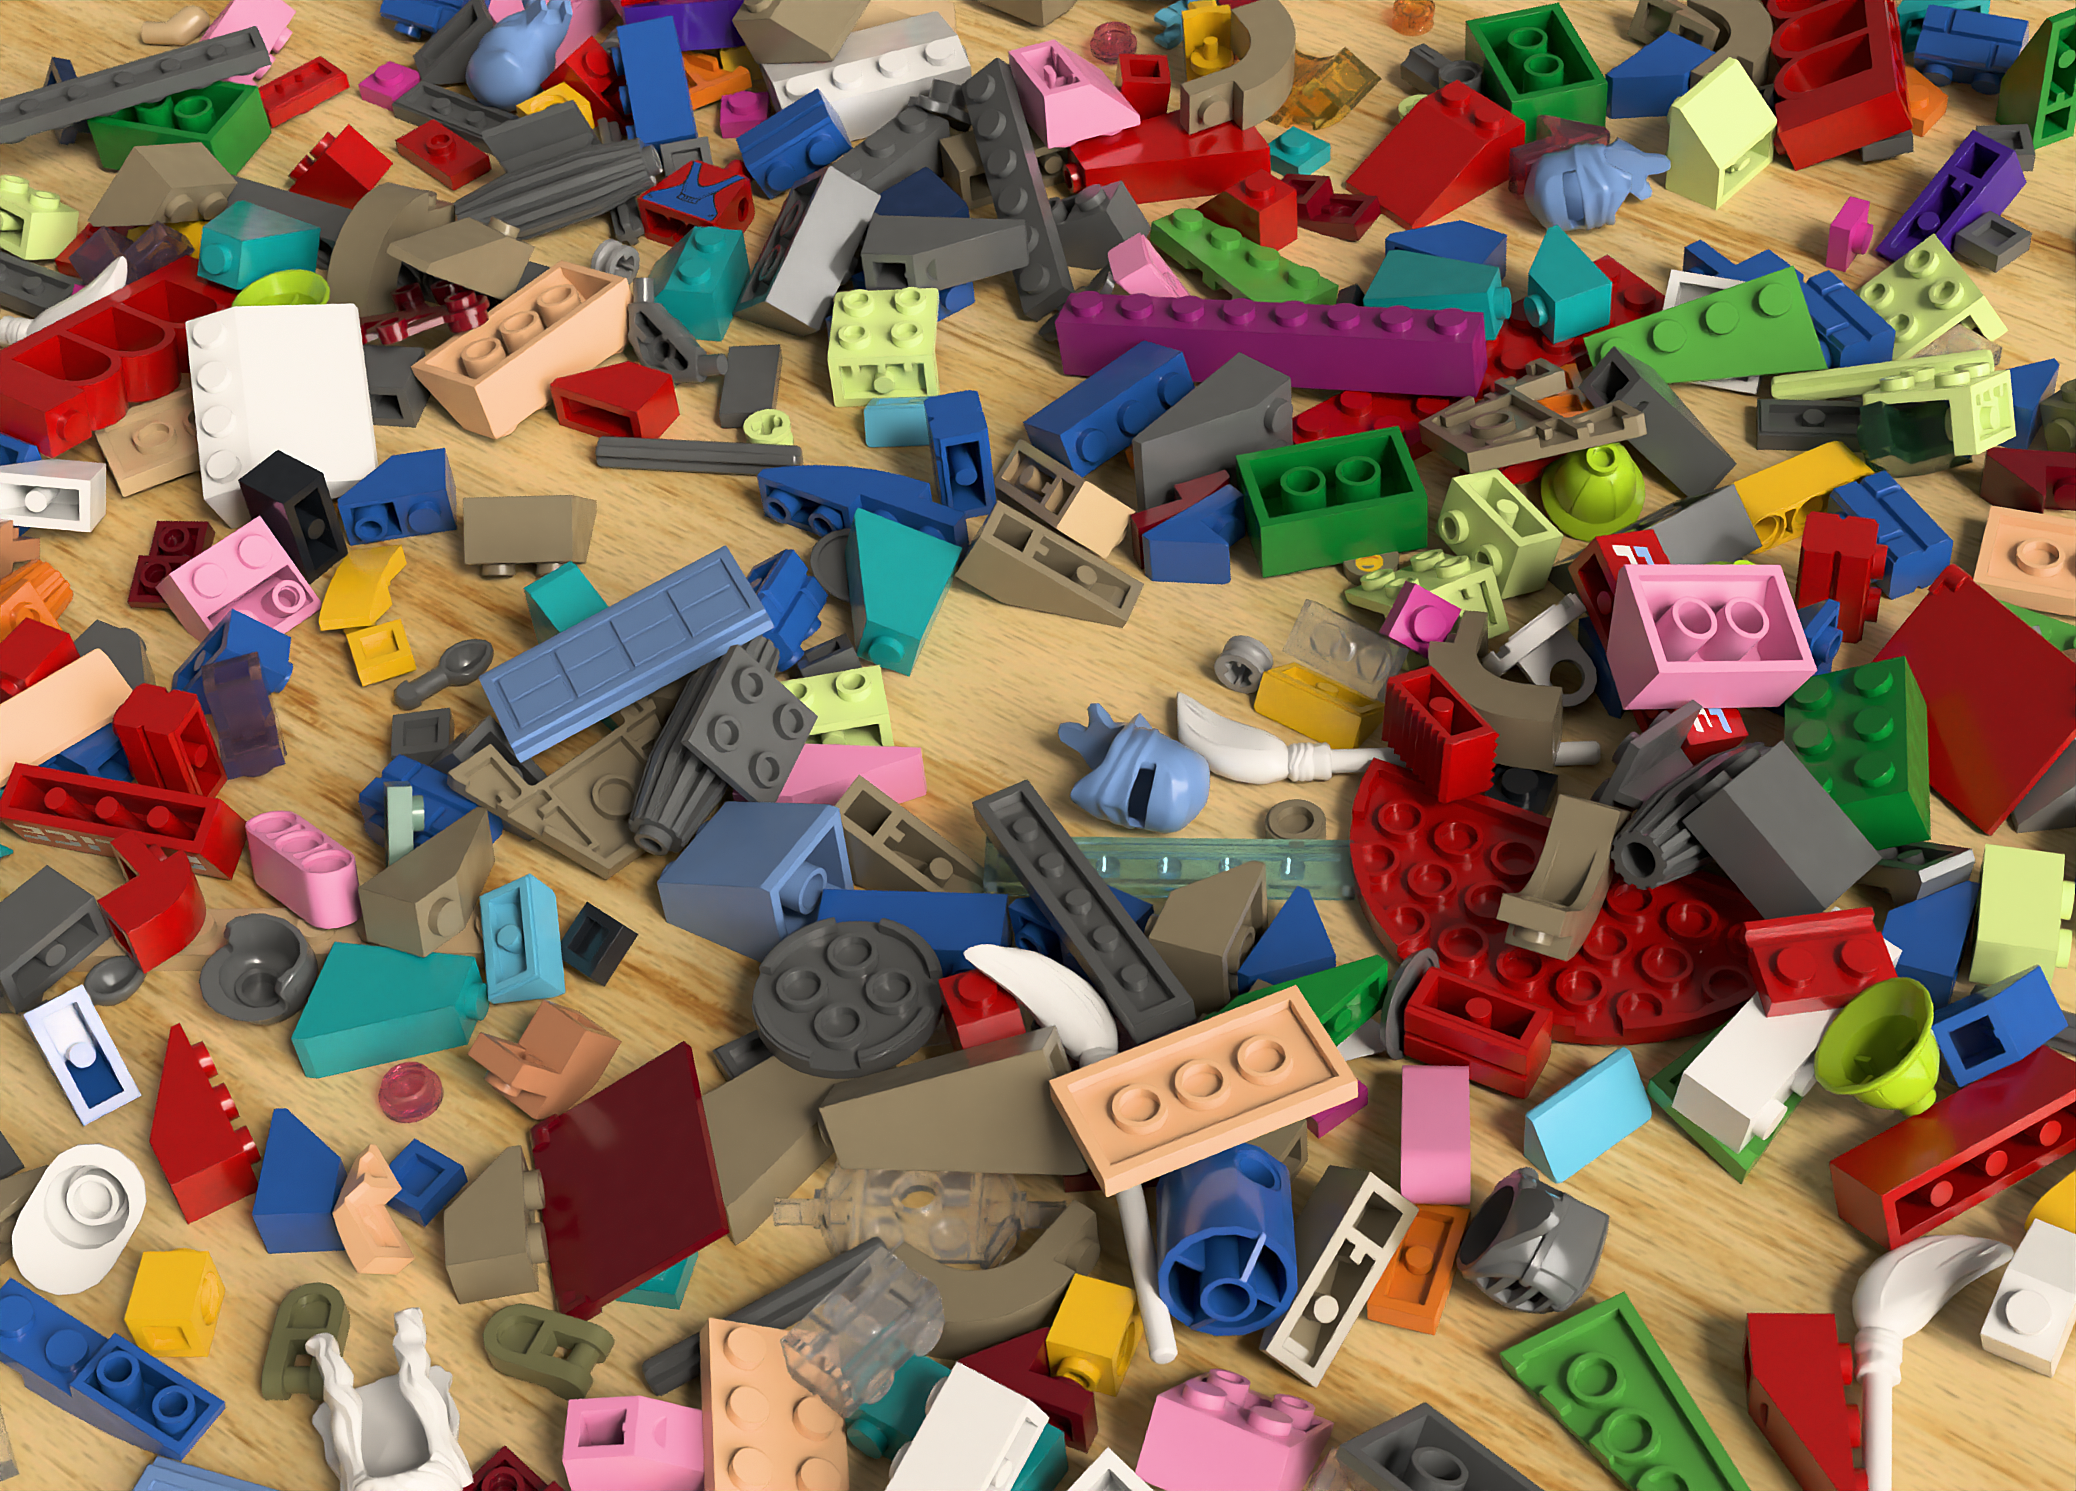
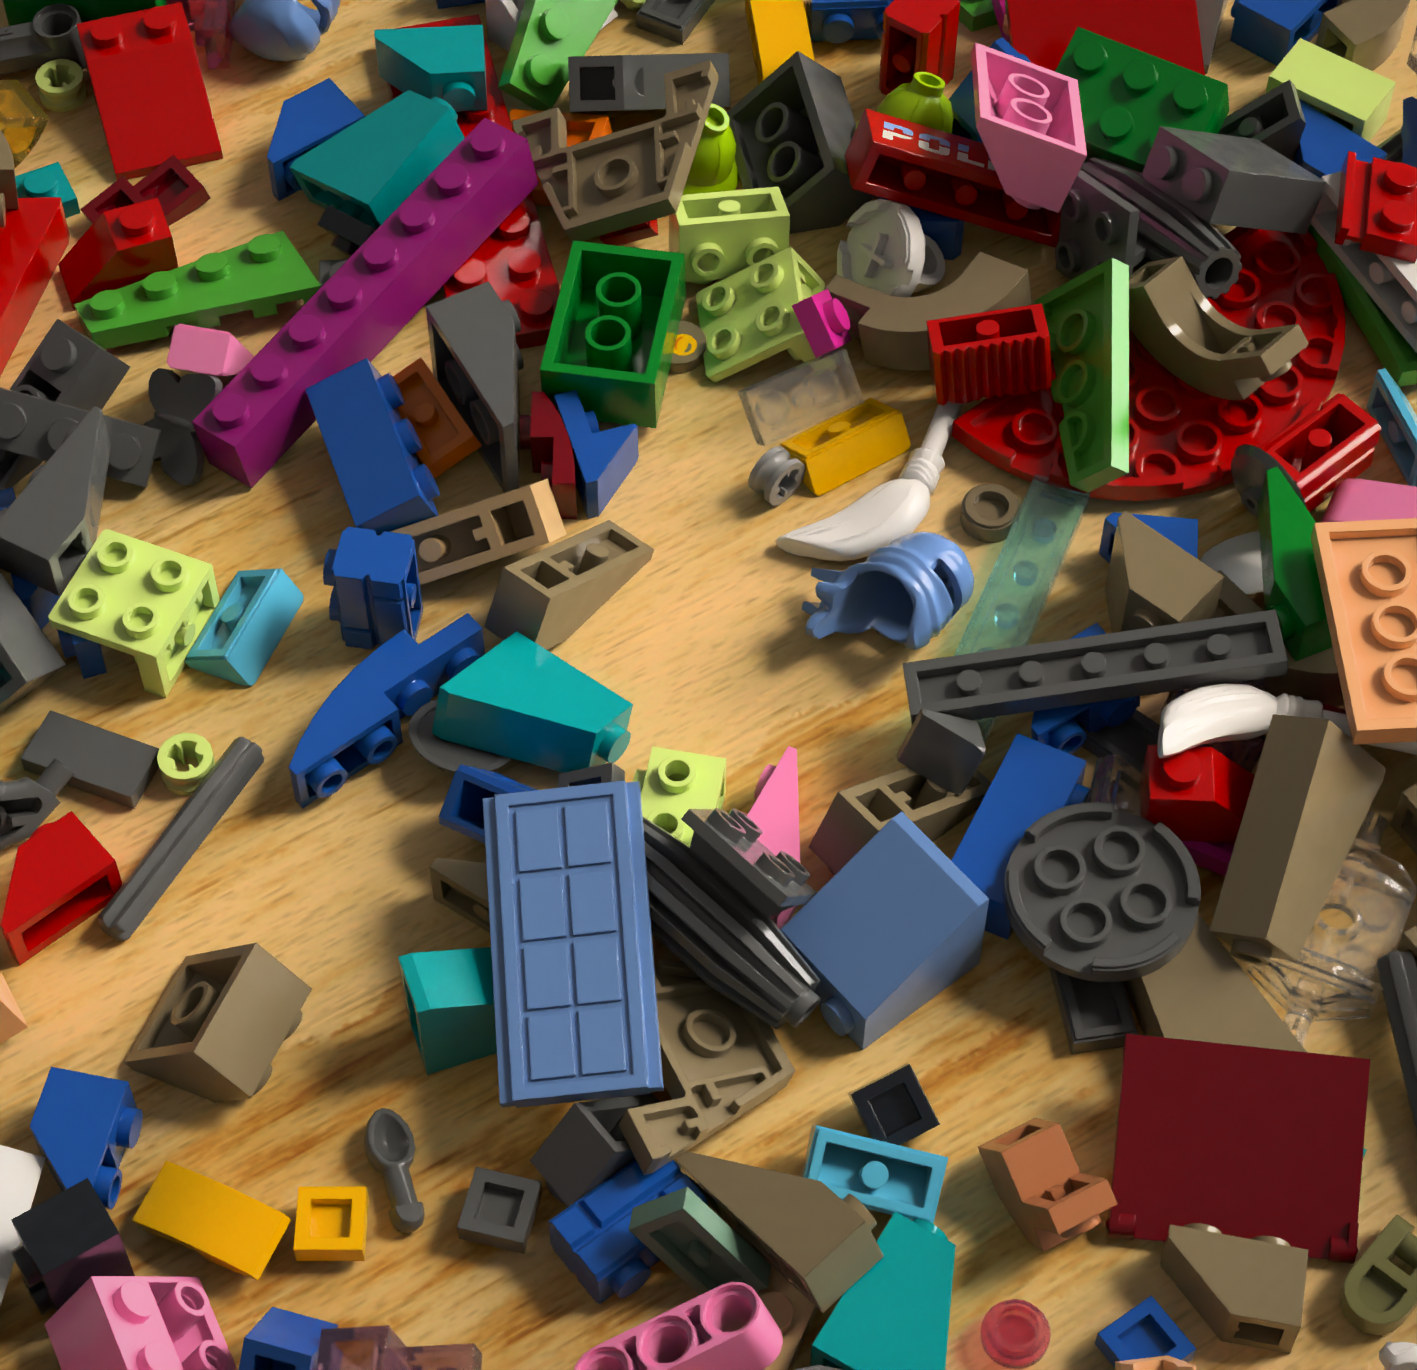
camera: 75 degrees left, 10 degrees up
none -> dark grey slope [896,708,986,795]
none -> bright green wing [1034,258,1129,493]

